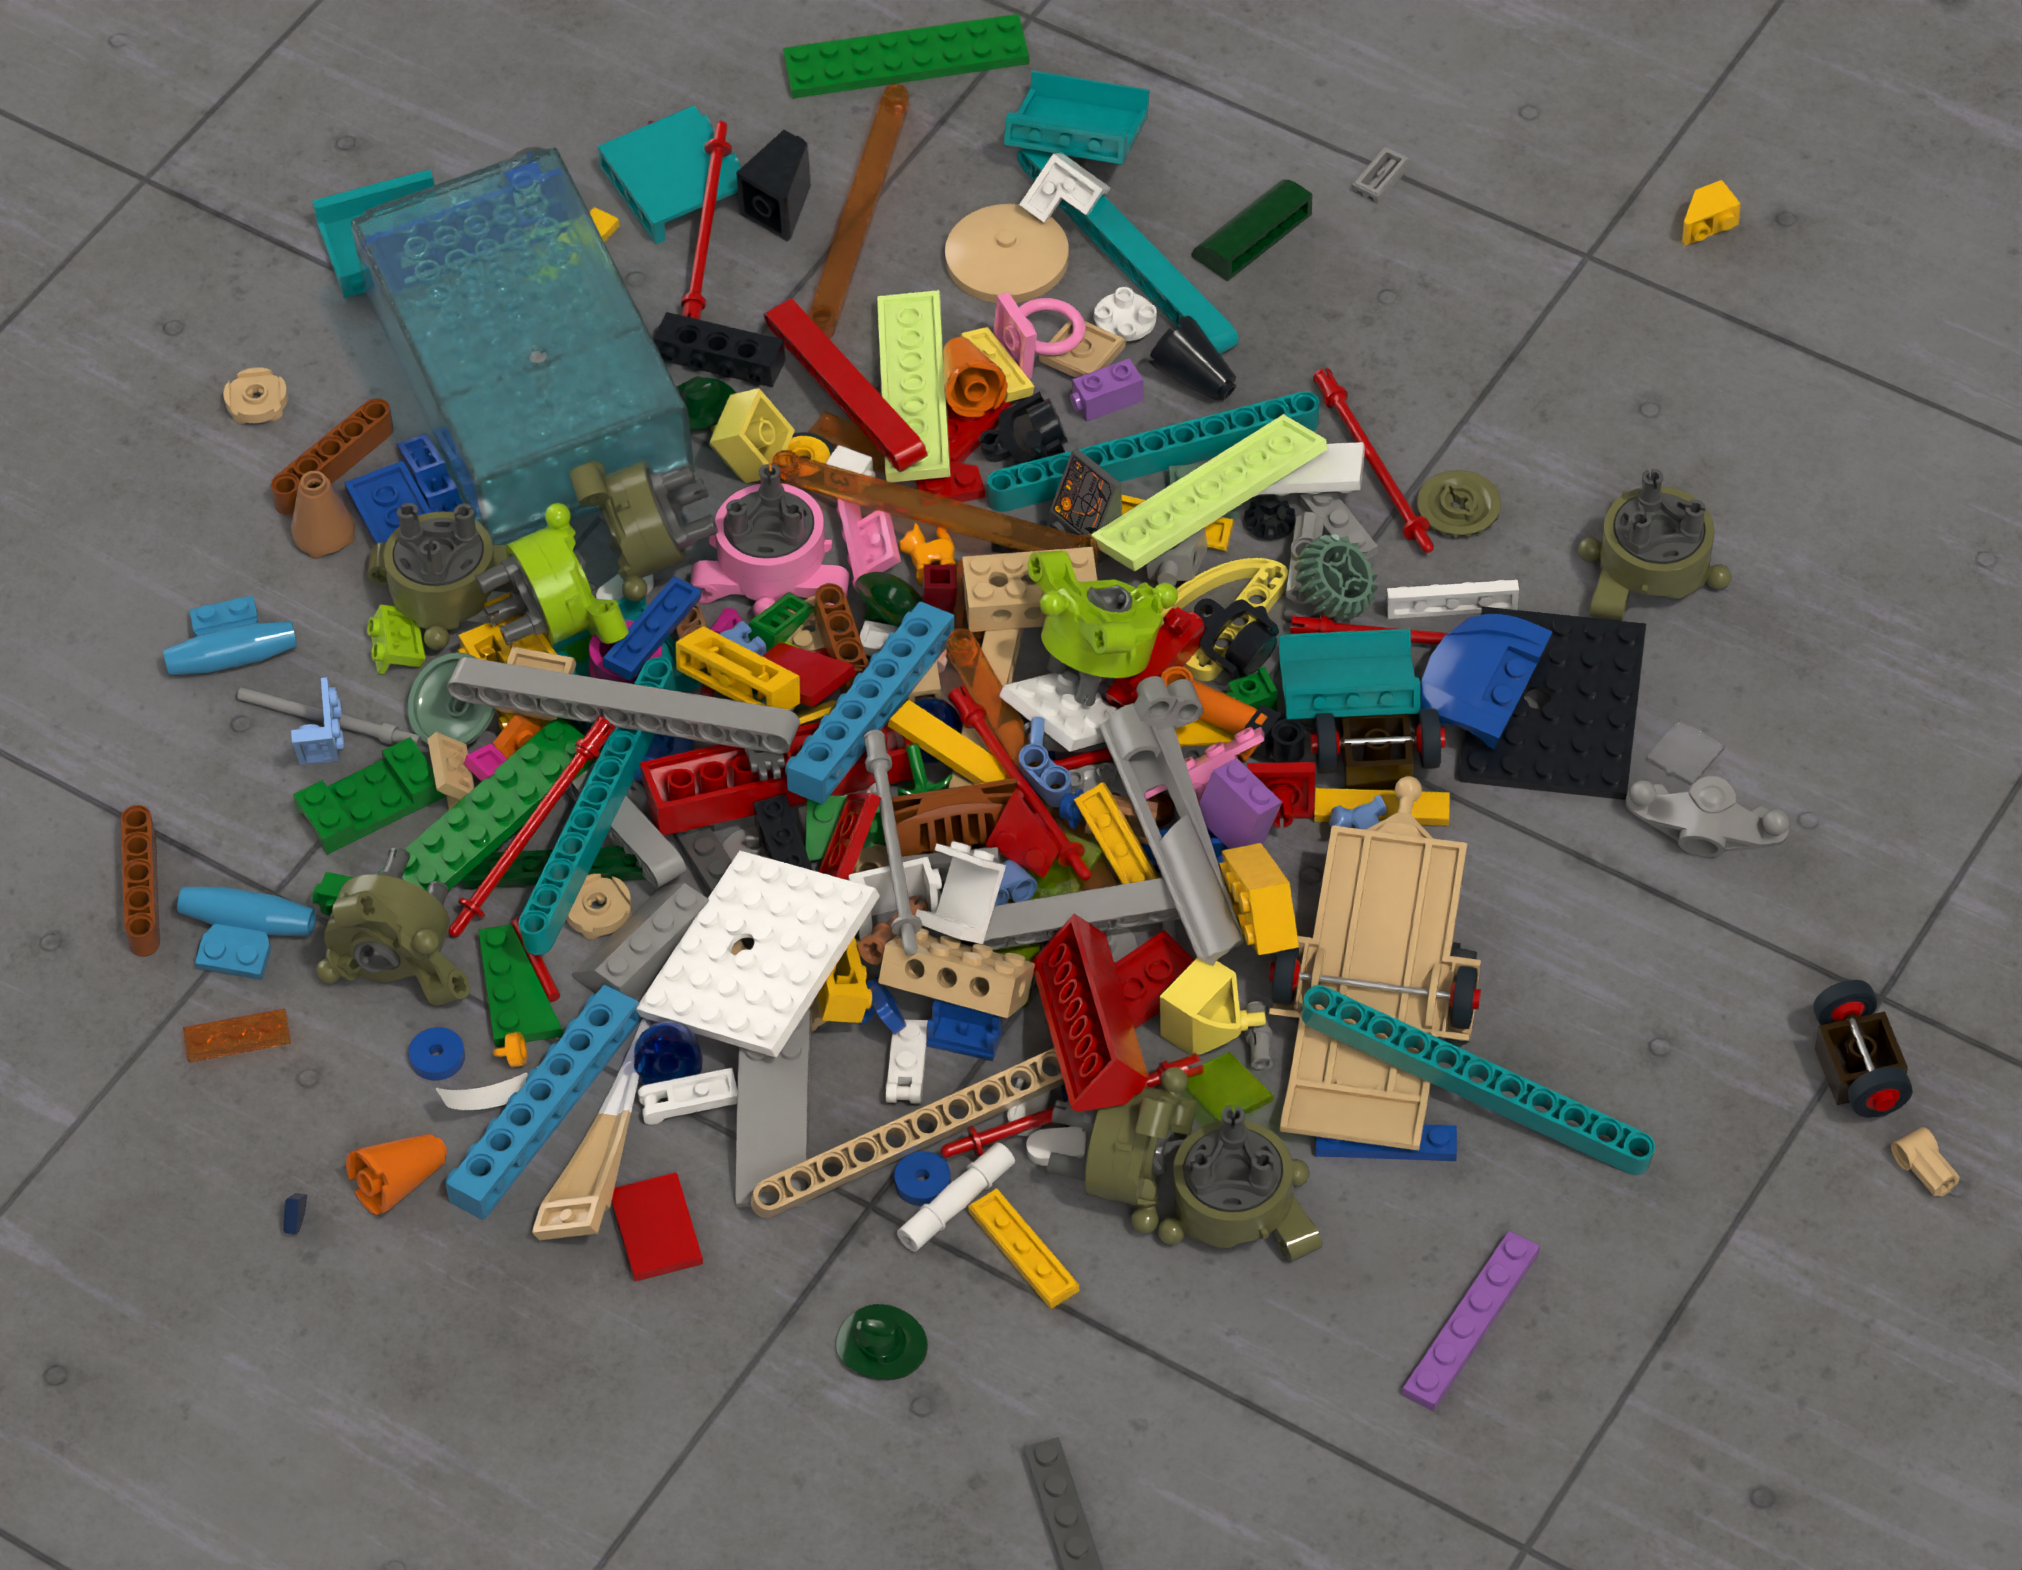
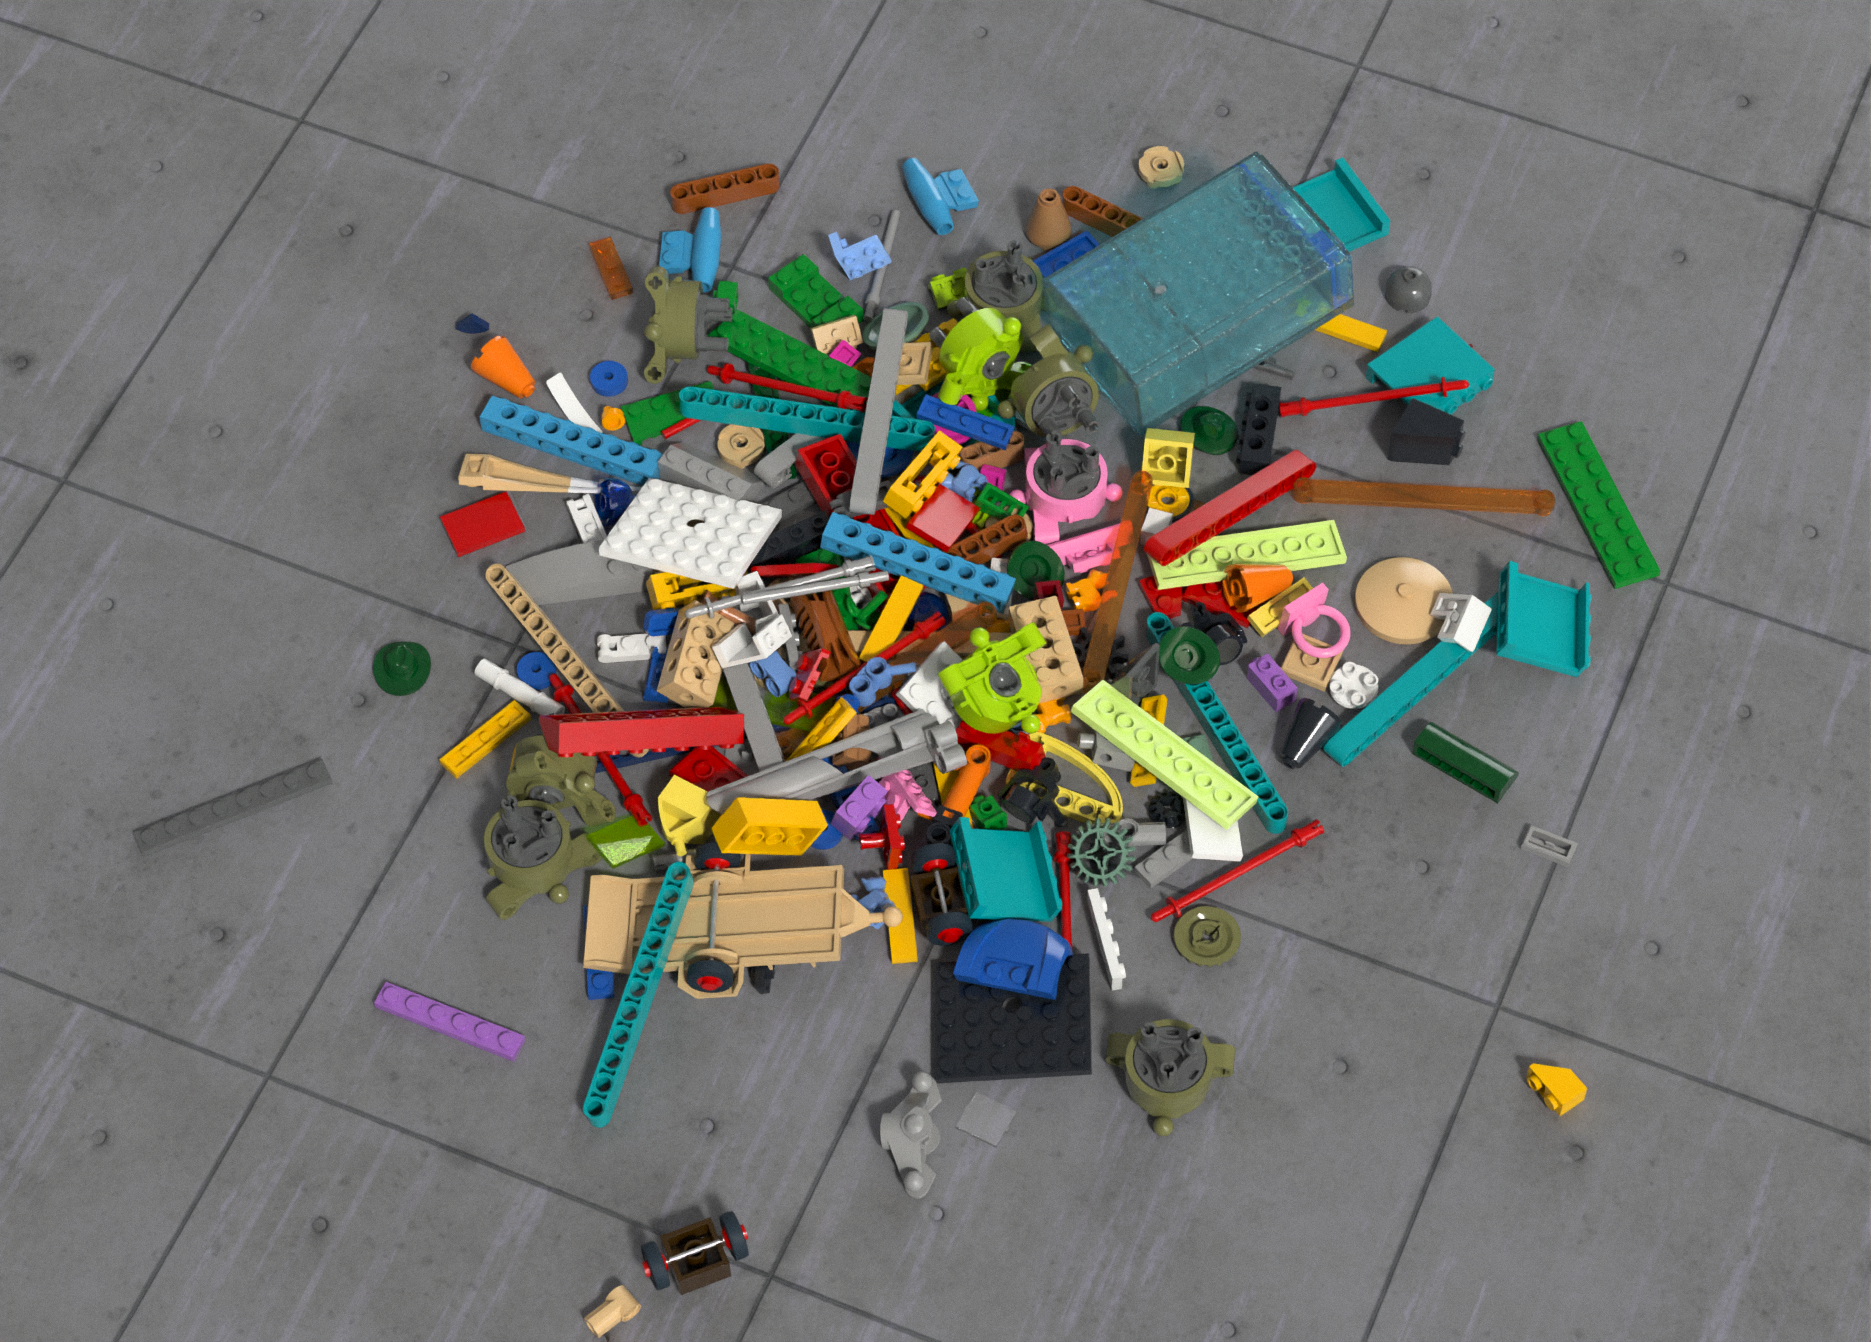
camera: 80 degrees right, 5 degrees up
none -> light grey bar [742,571,889,605]
none -> dark green hat [1159,626,1220,685]

